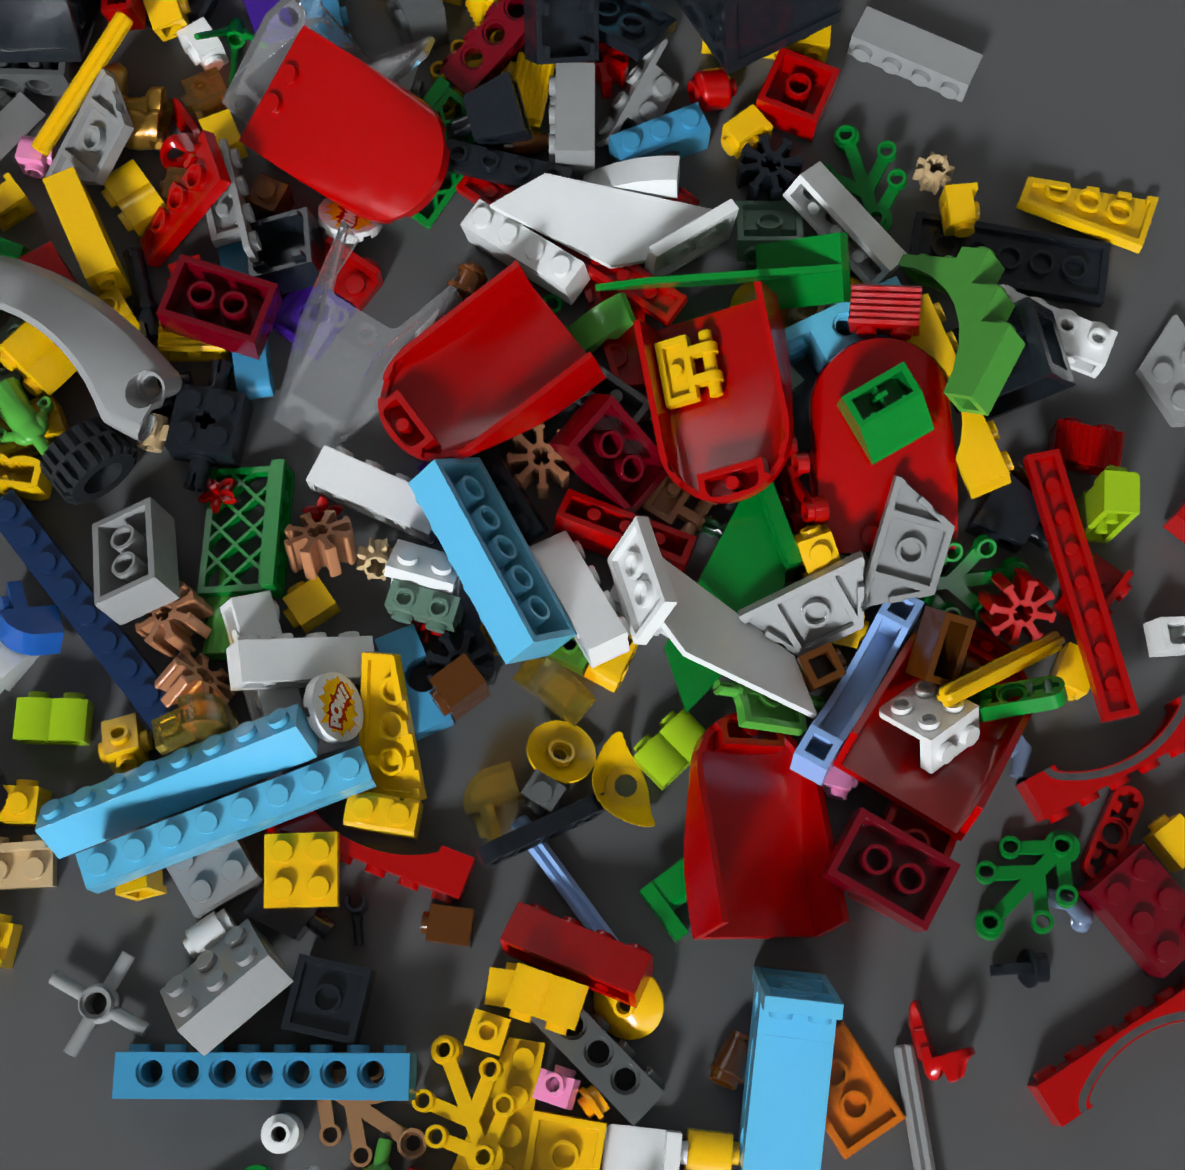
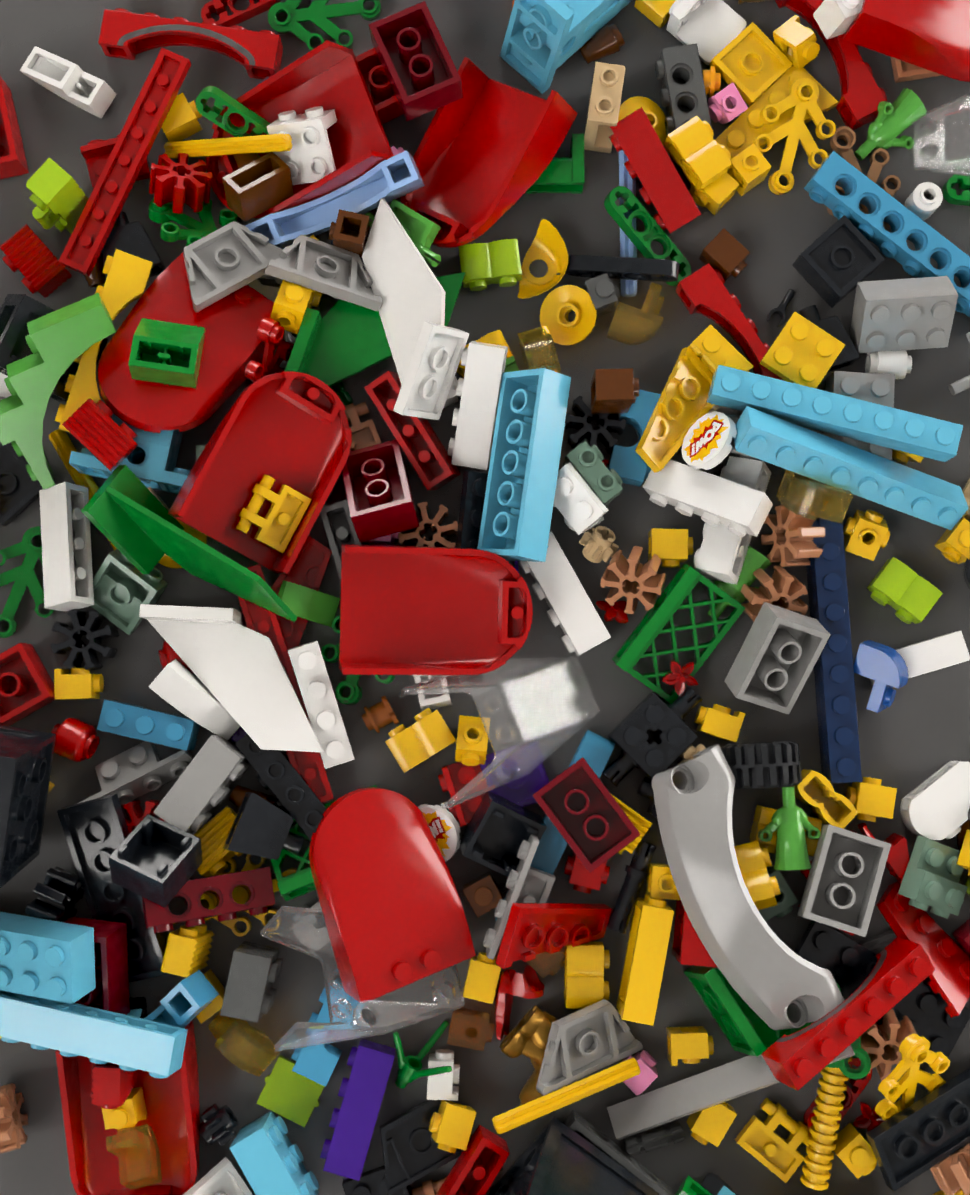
camera: 145 degrees left, 10 degrees up
none -> yellow brick [385,708,457,773]
none -> yellow brick [455,715,490,766]
none -> tan panel [584,62,626,153]
none -> green beam [604,186,691,286]
none -> yellow brick [694,704,746,743]

